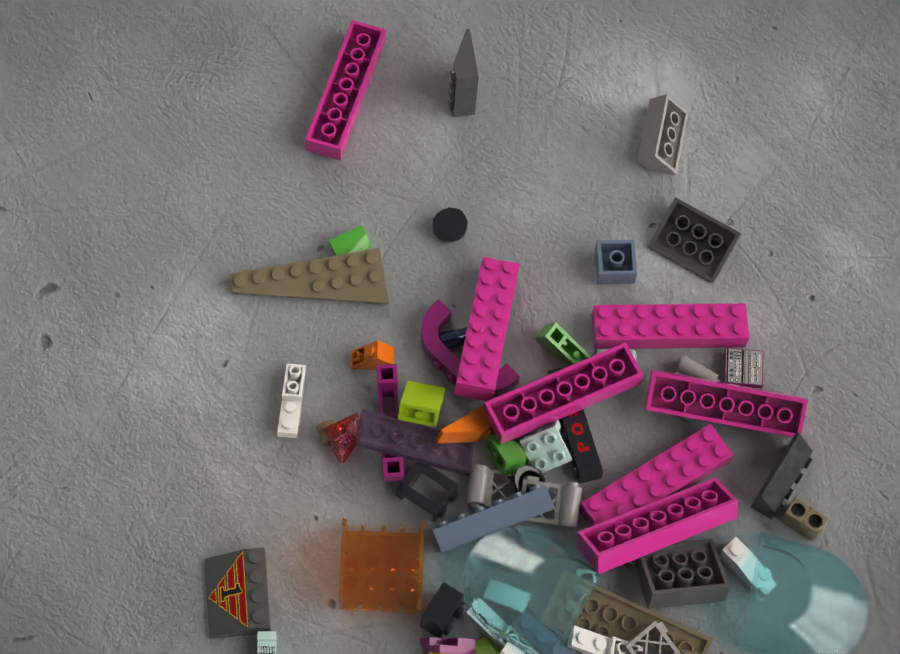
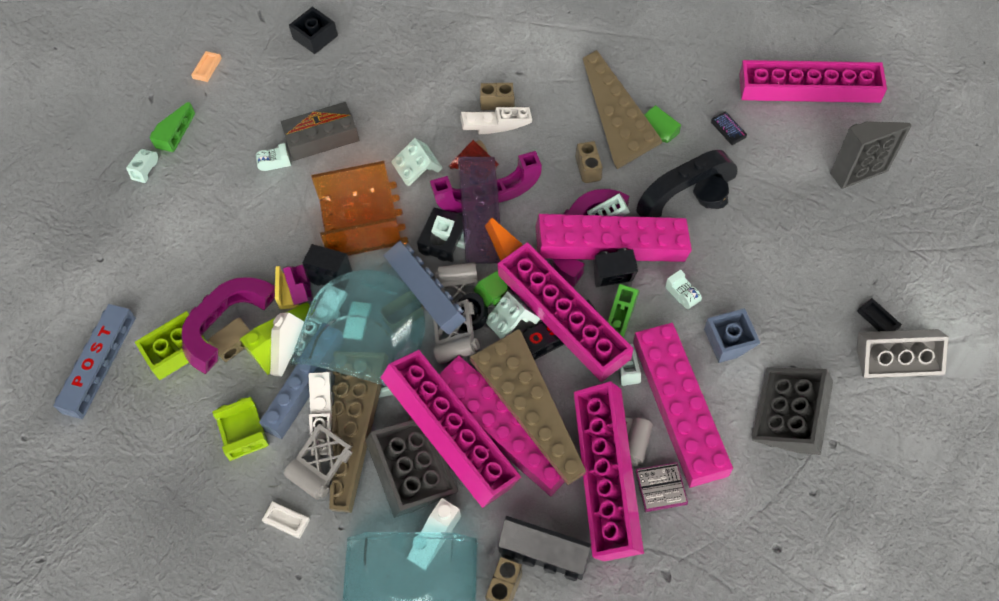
camera: 85 degrees right, 5 degrees down
orange slope [350,341,394,370] -> none
lime panel [398,380,446,427] -> none
none -> black brick [289,6,338,54]
none -> light aqua bracket [391,138,443,186]
none -> light aqua slope [431,215,471,249]
none -> dark tan wing [470,329,586,485]
none -> dark tan piece [480,83,515,110]
none -> dark tan piece [575,141,603,183]
none -> light aqua slope [587,194,630,216]
none -> black slope [593,248,638,288]
none -> black arch [636,150,737,217]
none -> light aqua leg [665,270,702,309]
none -> black tile [711,111,747,145]
none -> black tile [857,298,902,332]

